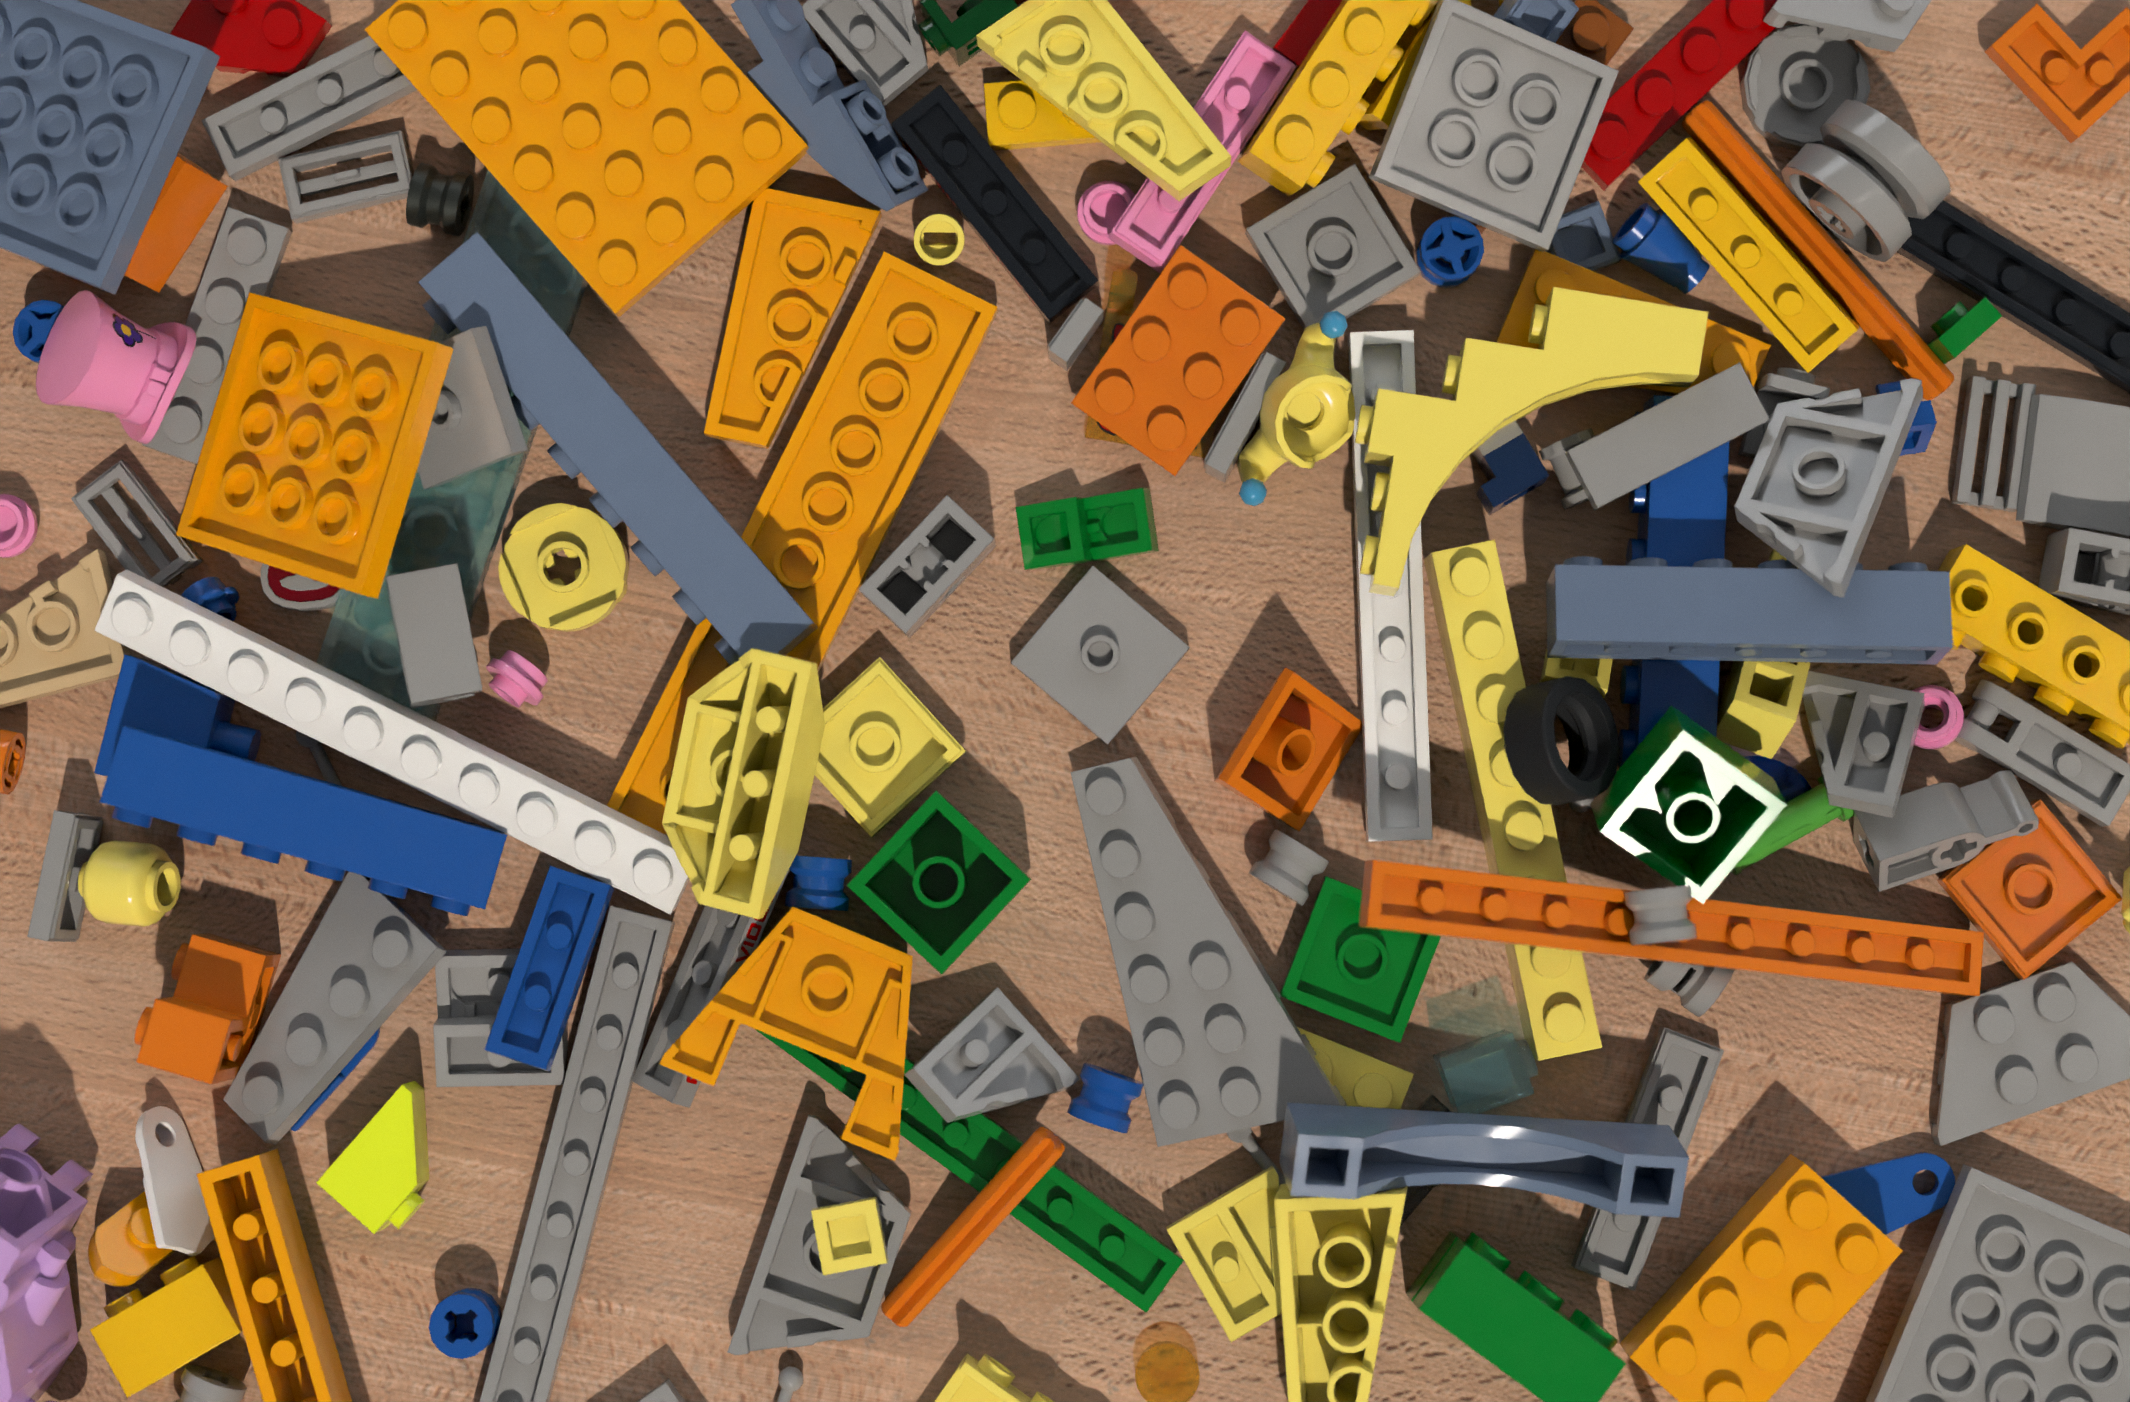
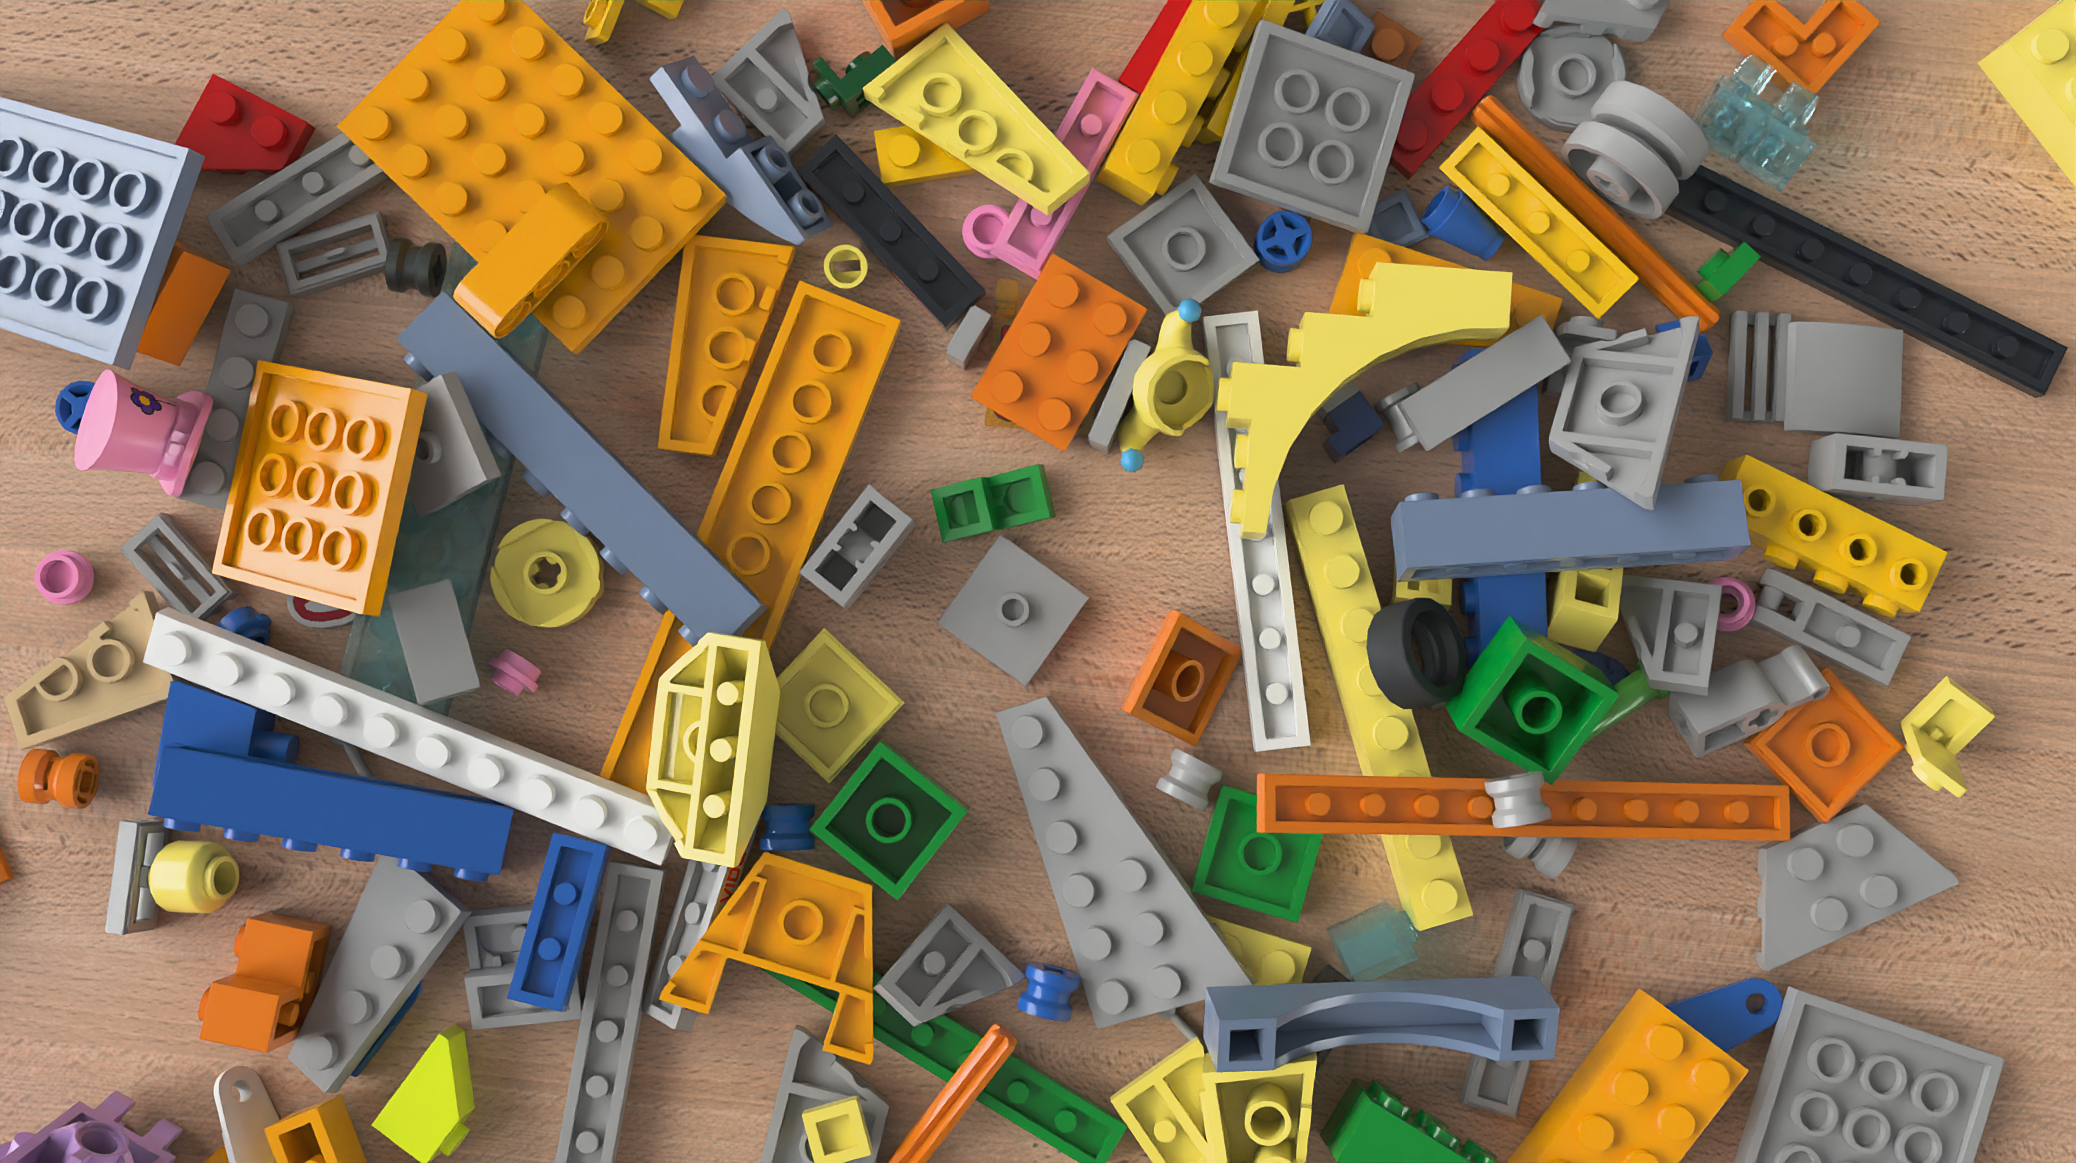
camera: 10 degrees left, 0 degrees up
none -> light orange beam [453,182,609,339]
none -> clear light blue hips [1691,53,1820,192]

